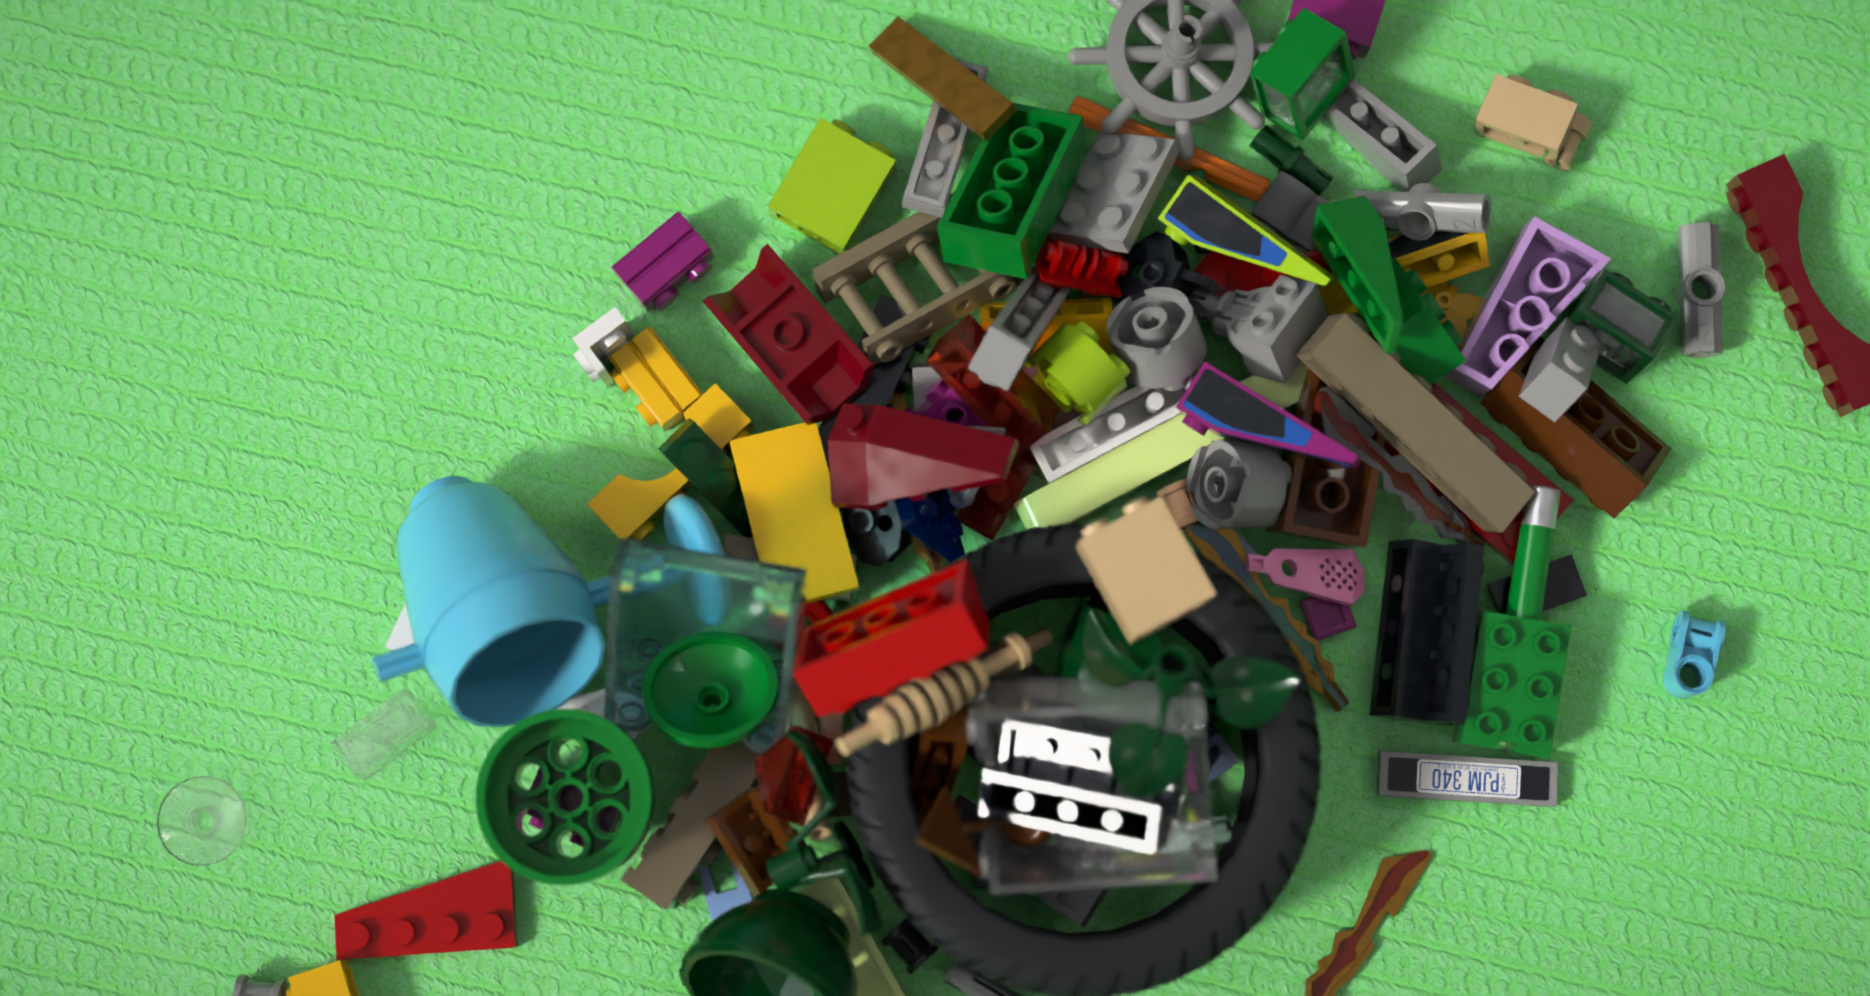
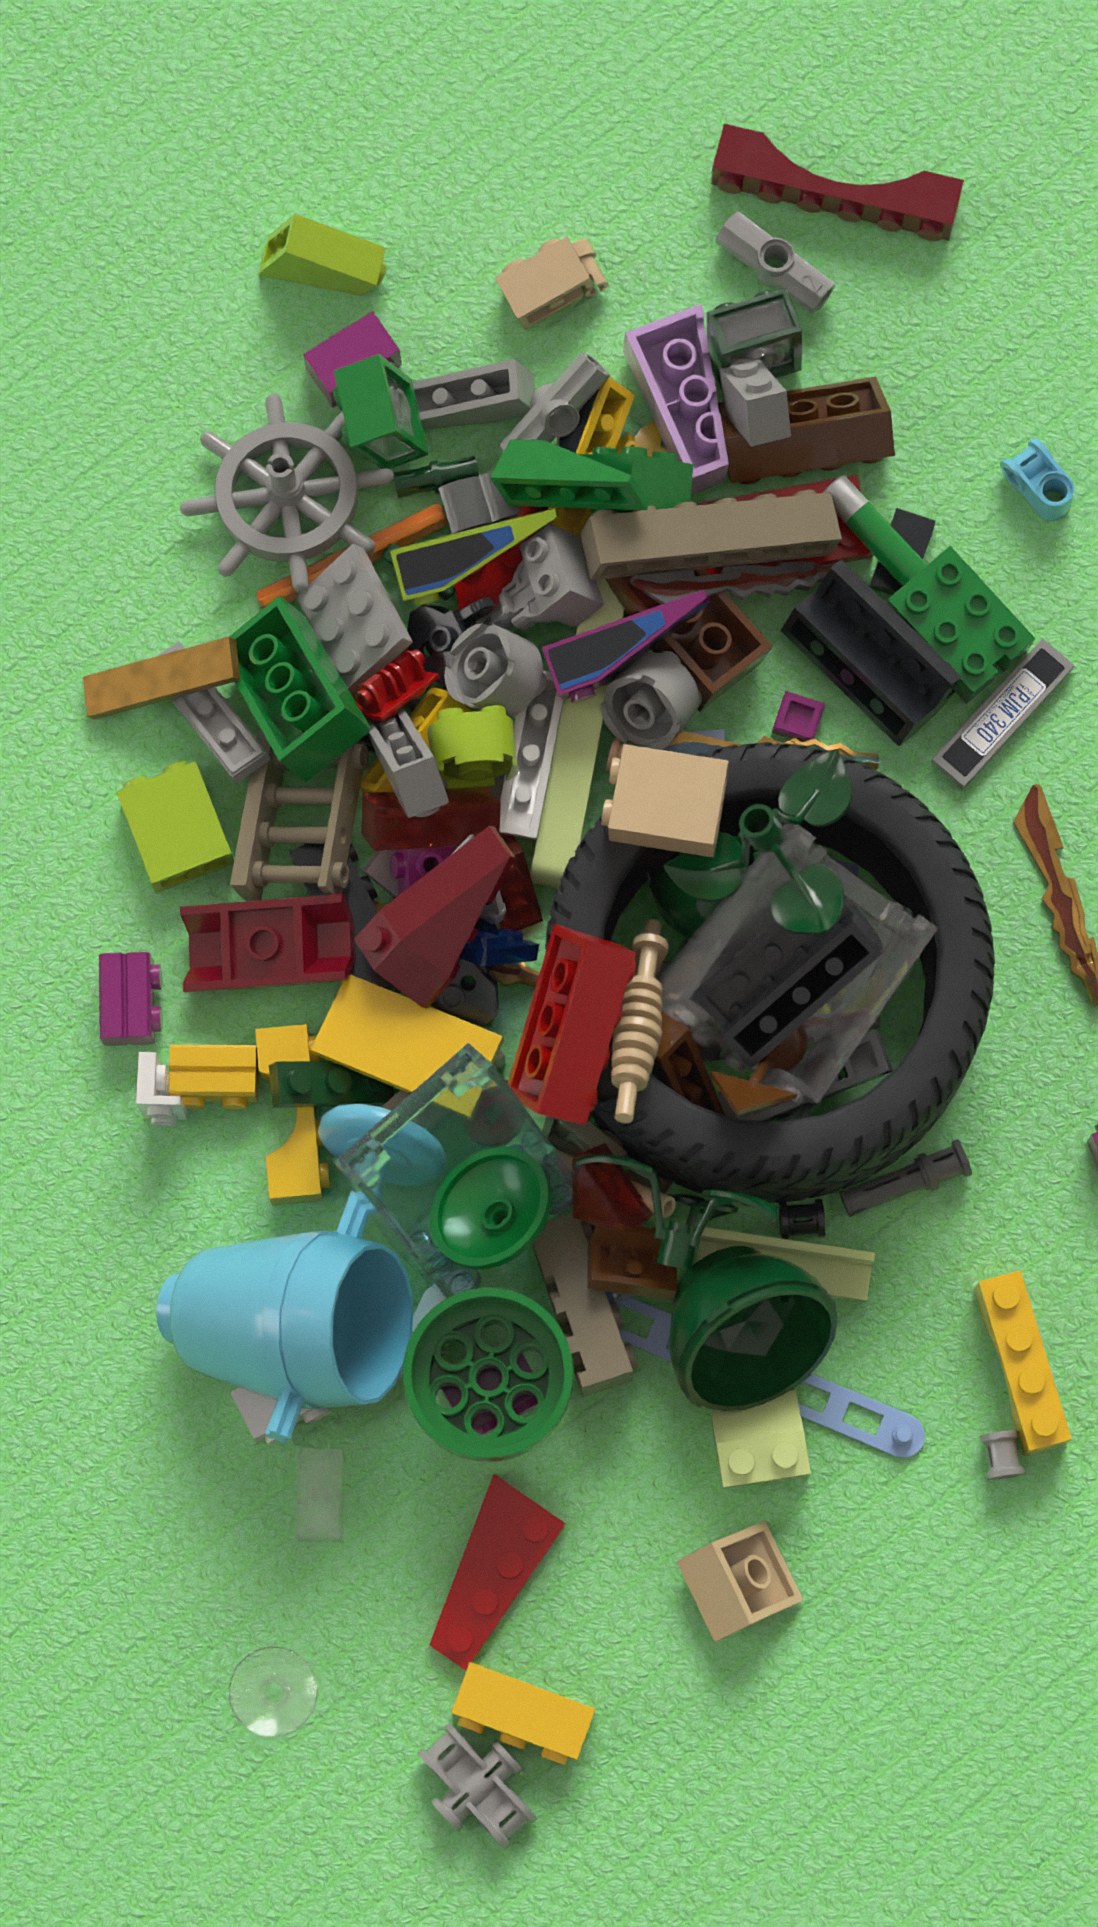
camera: 50 degrees left, 5 degrees down
bright pink piece [1245,549,1365,606] -> none

